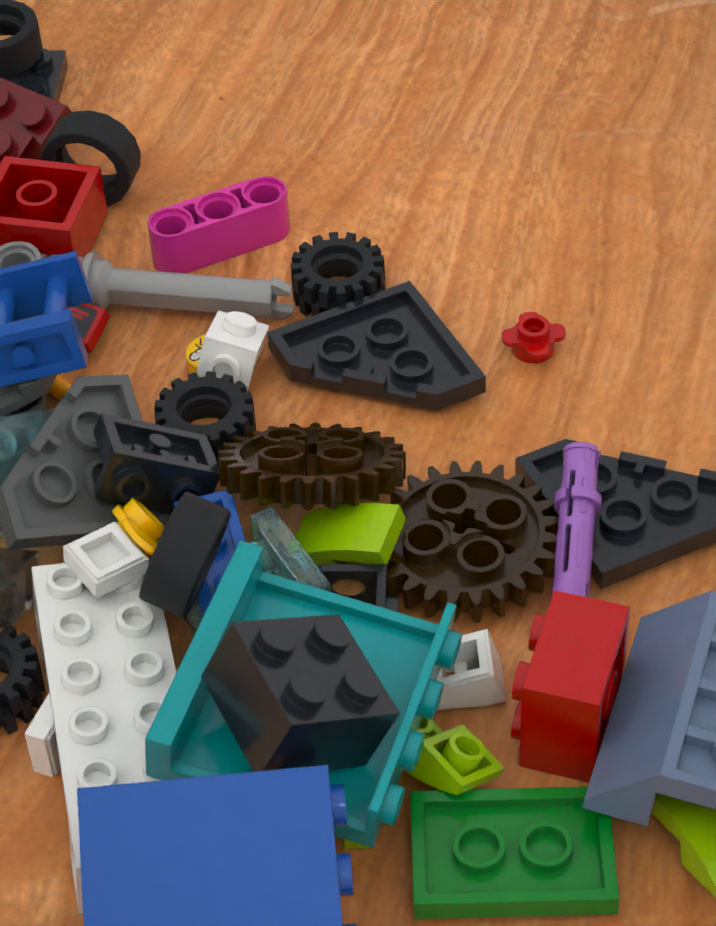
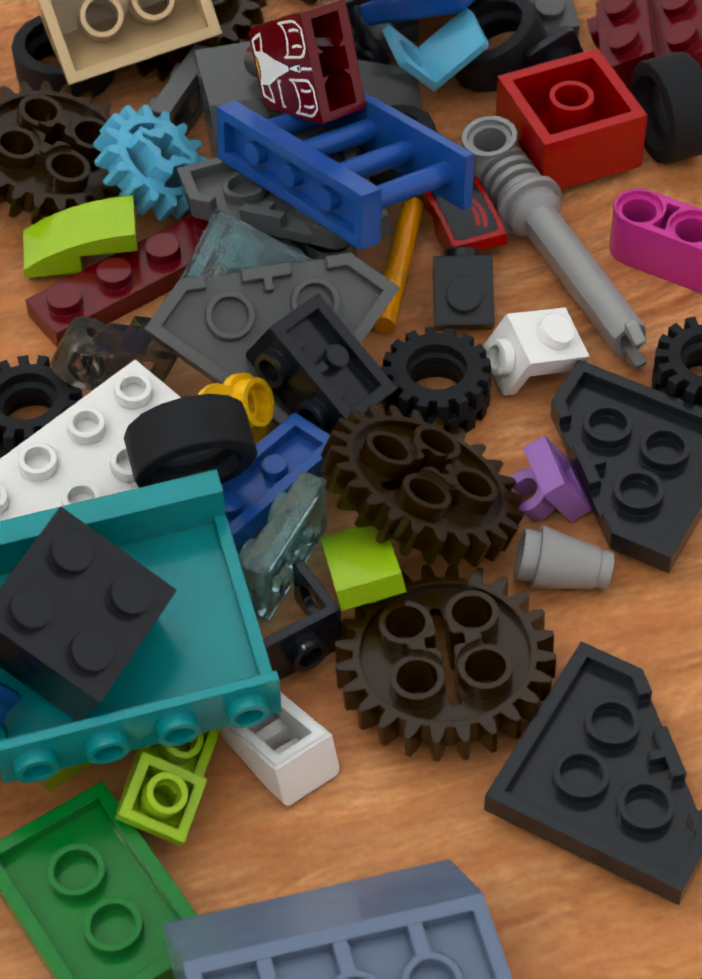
camera: 55 degrees right, 5 degrees up
white tile [63,522,148,599] -> none
red brick [511,590,630,783] -> none
medium lavender pin [550,442,602,602] -> none
none -> black bracket [432,247,494,330]
none -> medium lavender tile [511,435,593,523]
none -> light grey cone [514,525,614,590]

